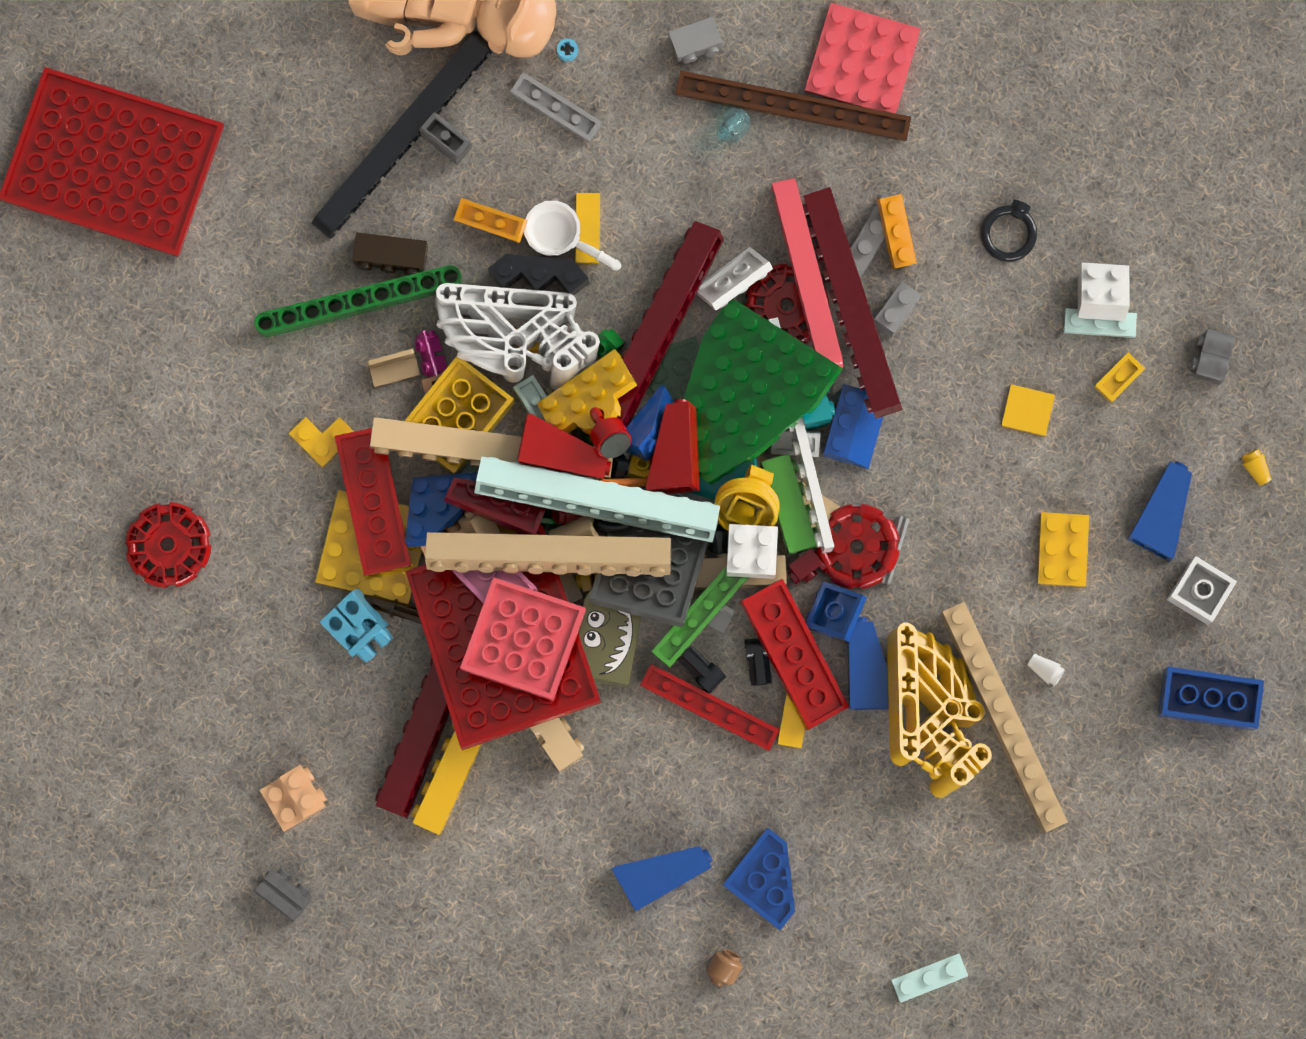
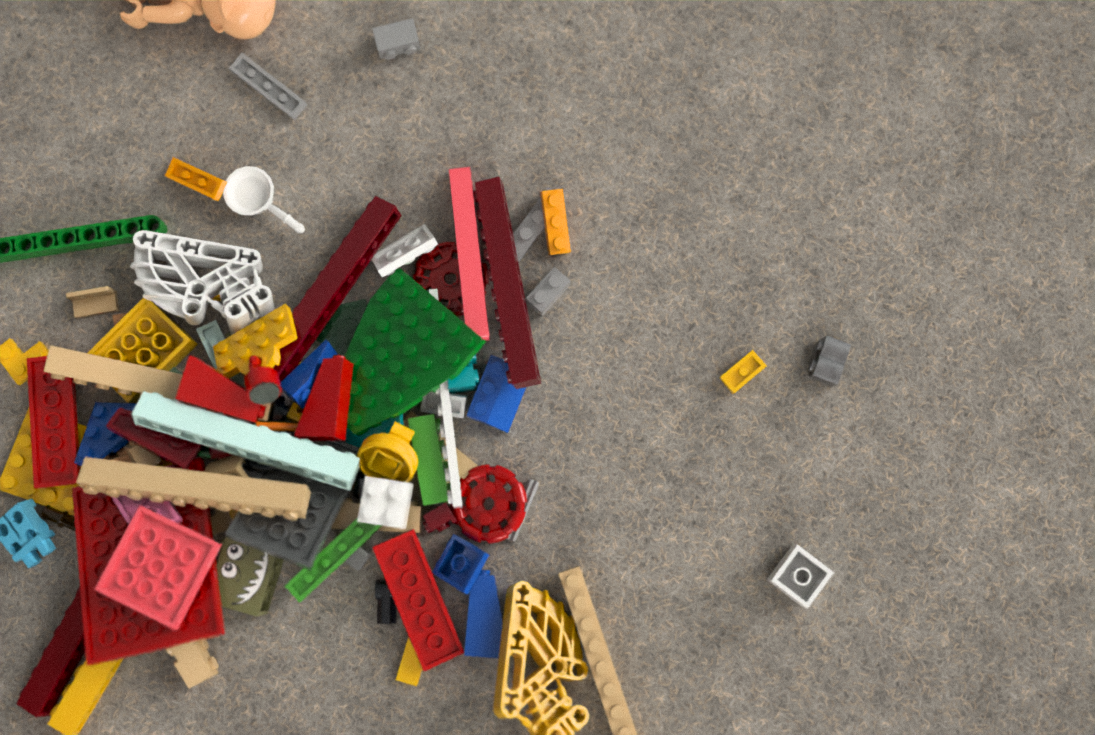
camera: 10 degrees right, 0 degrees up
black beam [312,31,493,239] -> none
dark brown brick [352,232,428,275] -> none
dark pink hinge [415,330,447,378] -> none
flat silver brick [420,112,472,165] -> none
black brick [488,254,589,296] -> none
medium azure bush [557,38,578,62] -> none
yellow tile [575,193,600,264] -> none
green plate [597,329,626,358] -> none
red plate [640,664,780,752] -> none
reddish brown plate [676,70,911,141] -> none
black piece [677,645,726,694] -> none
clear light blue head [716,108,751,143] -> none
coral plate [804,3,921,113] -> none
black piece [981,199,1037,262] -> none
yellow piece [1001,384,1055,436] -> none
white cone [1027,654,1065,686] -> none
yellow plate [1037,512,1089,587] -> none
light aqua plate [1063,308,1137,338] -> none
white brick [1078,263,1130,321] -> none
blue slope [1127,461,1192,562] -> none
blue brick [1158,666,1264,731] -> none
yellow cone [1241,449,1272,486] -> none

